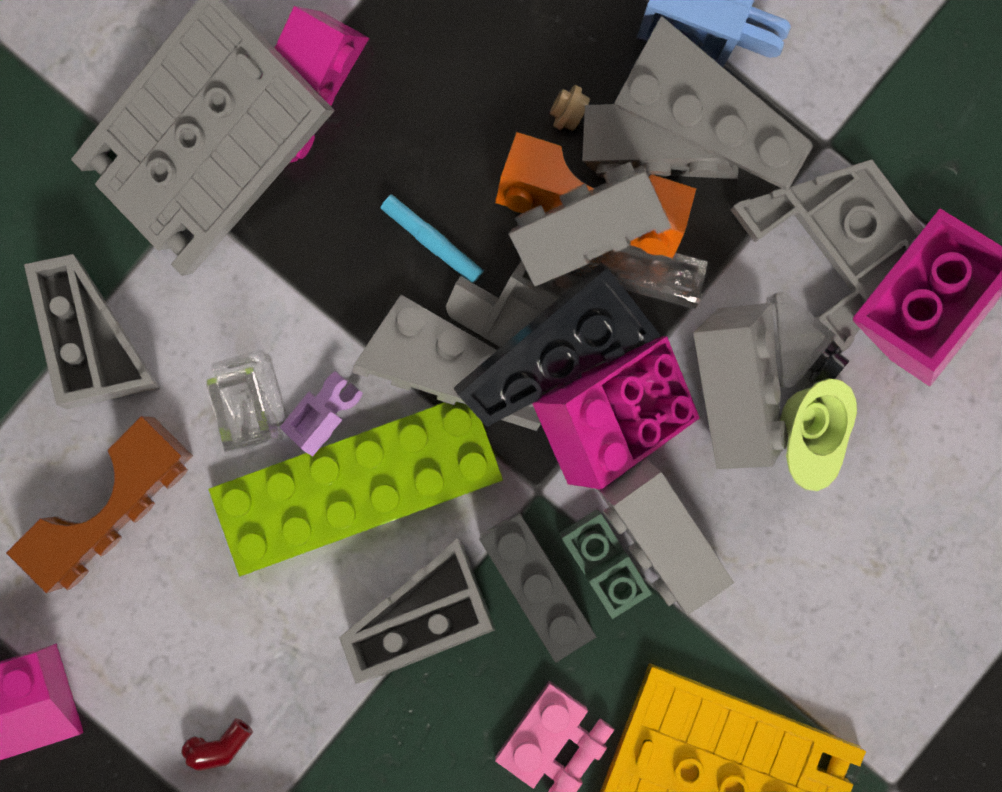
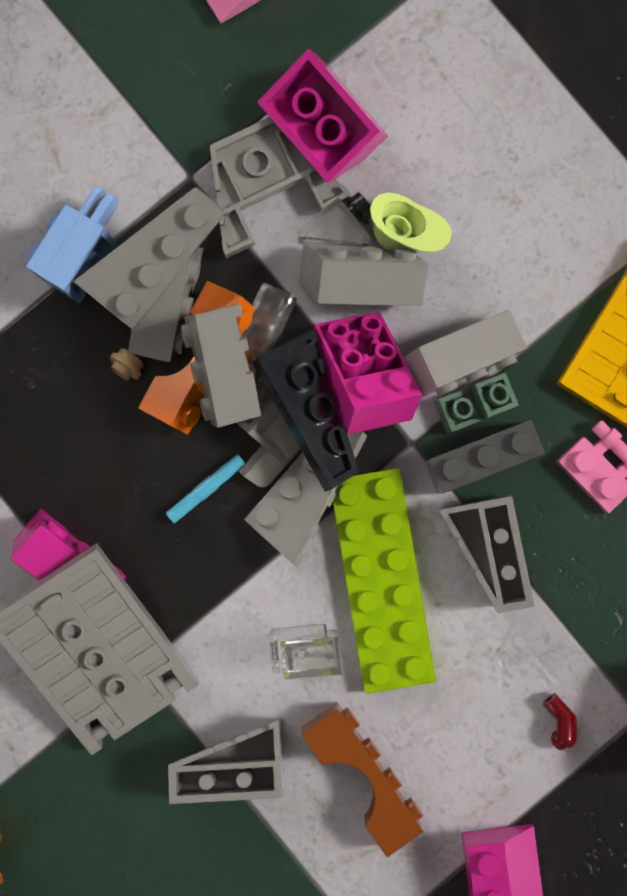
camera: 75 degrees left, 0 degrees up
lavender plate [279,371,363,456] -> none

